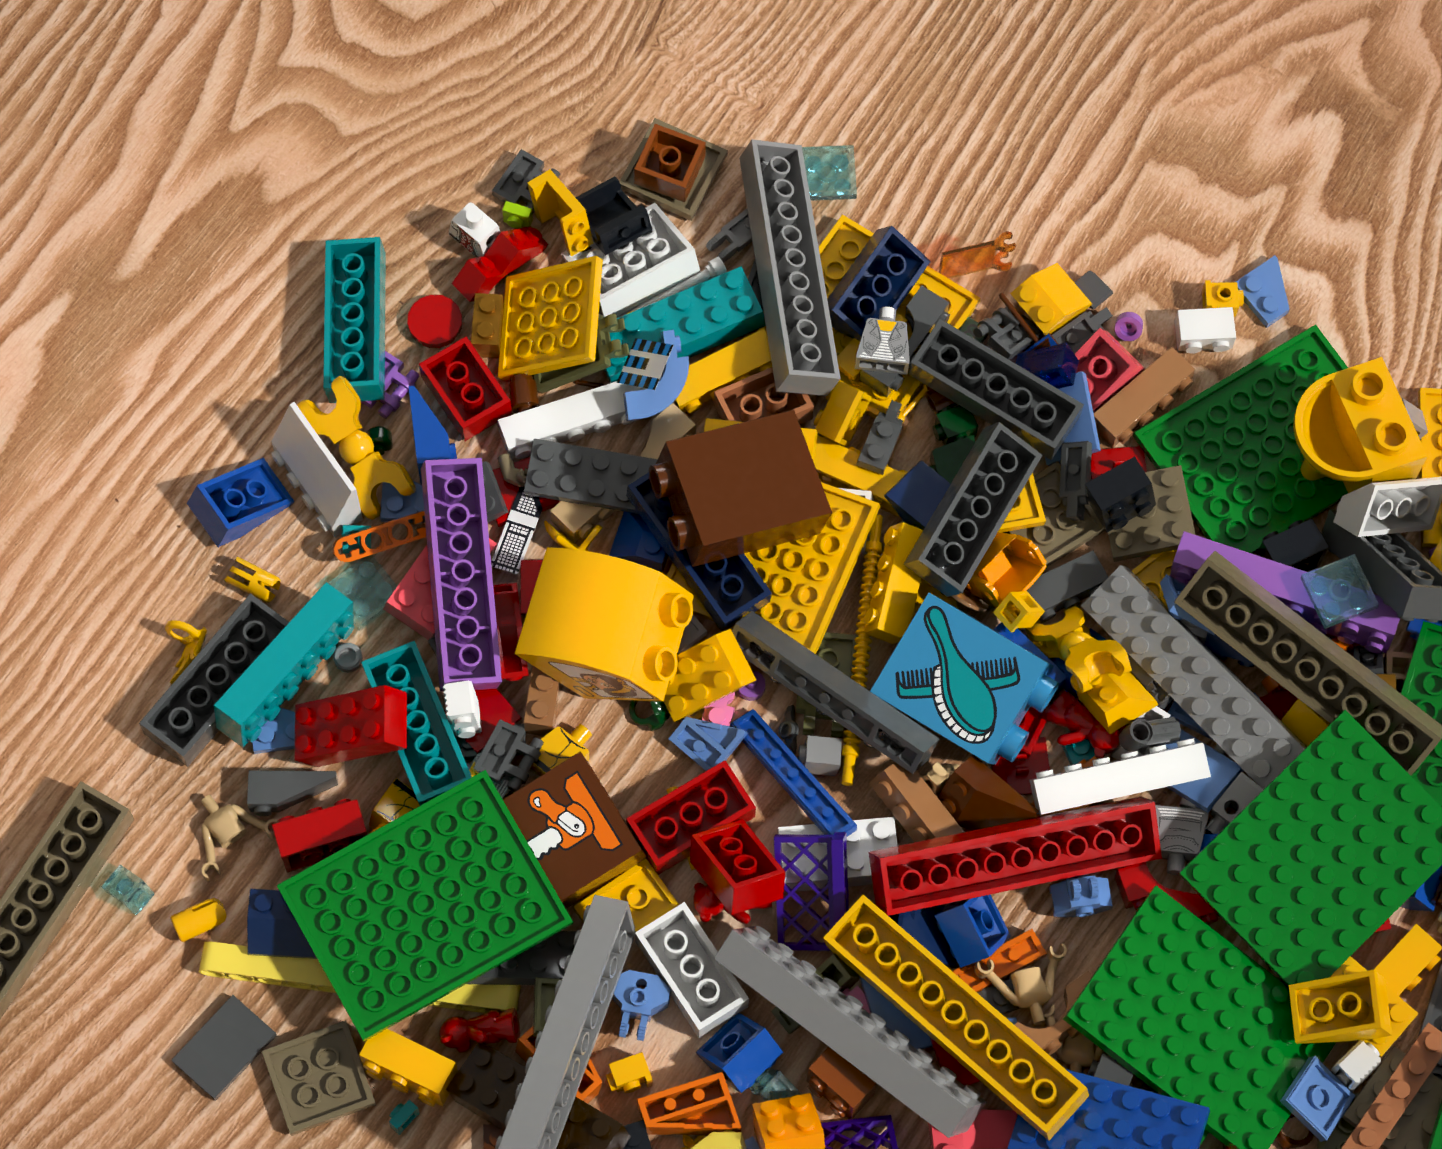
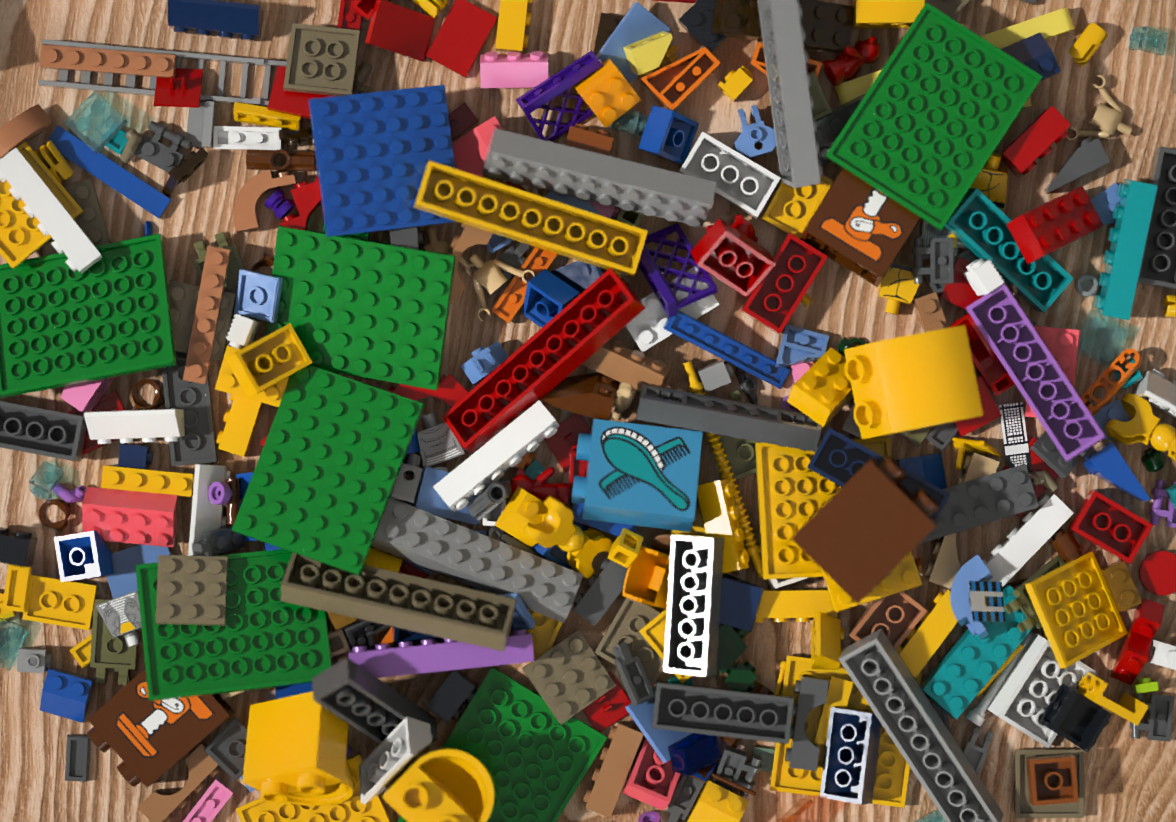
camera: 160 degrees right, 20 degrees up
light grey torso [855,307,910,375] -> none
dark grey hinge [857,400,903,475] -> none
black brick [1085,456,1156,532] -> none
clear light blue plate [1300,554,1379,629] -> none

